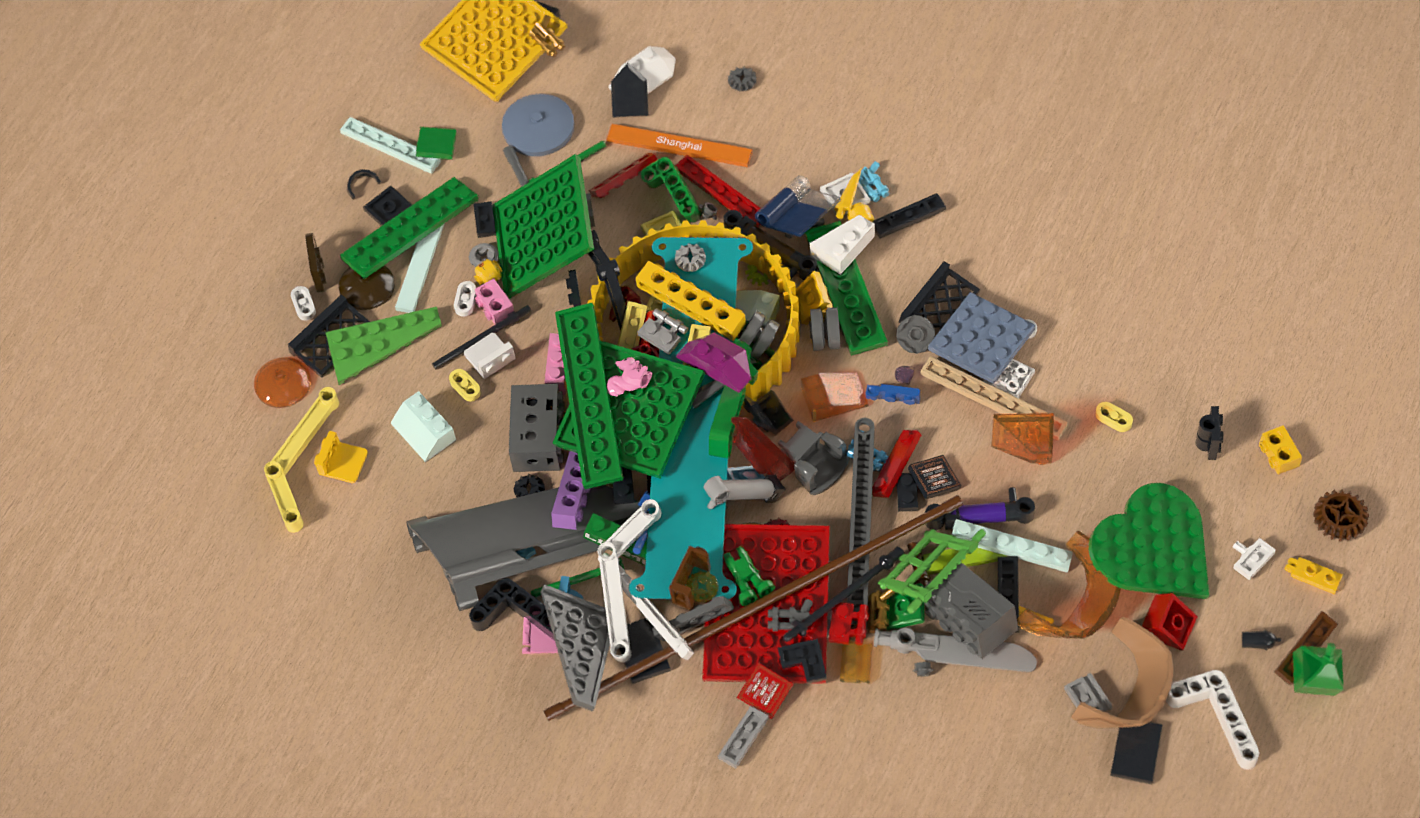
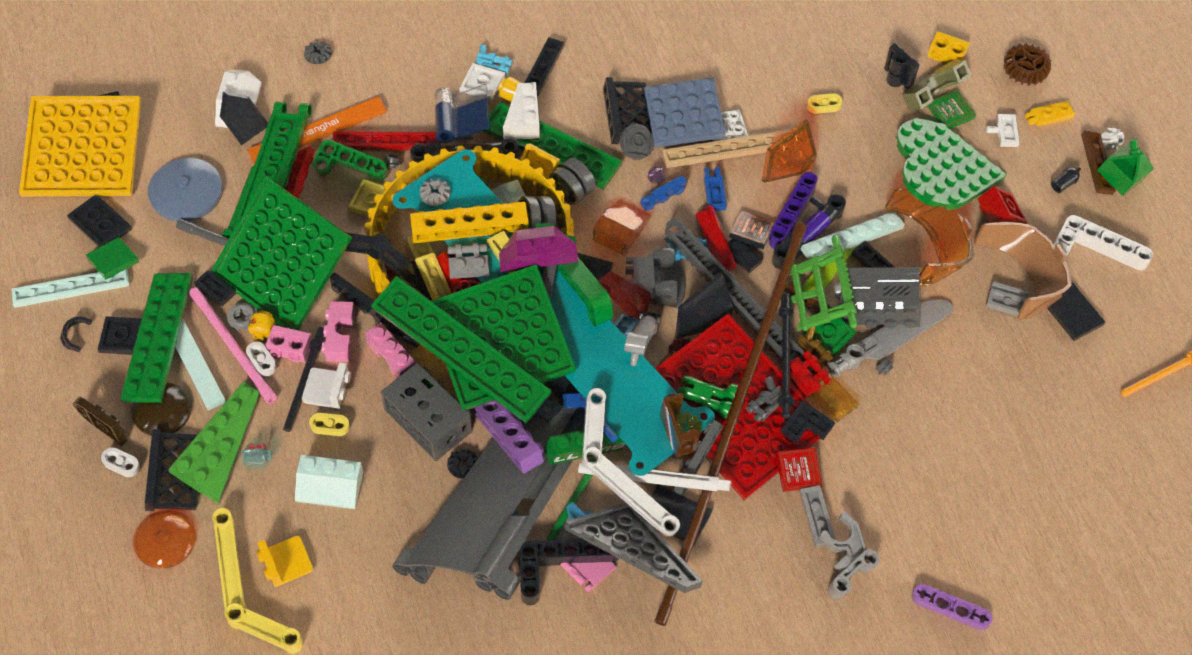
camera: 50 degrees left, 0 degrees up
pearl gold piece [529,14,565,57] -> none
bright pink animal [607,357,652,396] -> none
yellow bar [834,168,862,219] -> none
none -> black tile [67,195,132,247]
none -> bright pink piece [189,287,277,404]
none -> green hinge [233,101,312,231]
none -> clear light blue head [242,443,272,470]
none -> bright pink arch [322,301,355,362]
none -> black slope [675,273,733,338]
none -> blue hinge [704,167,727,211]
none -> dark purple beam [769,172,817,249]
none -> light grey piece [819,512,880,599]
none -> olive arch [902,60,971,109]
none -> green tile [927,90,976,129]
none -> white gear [1101,128,1124,150]

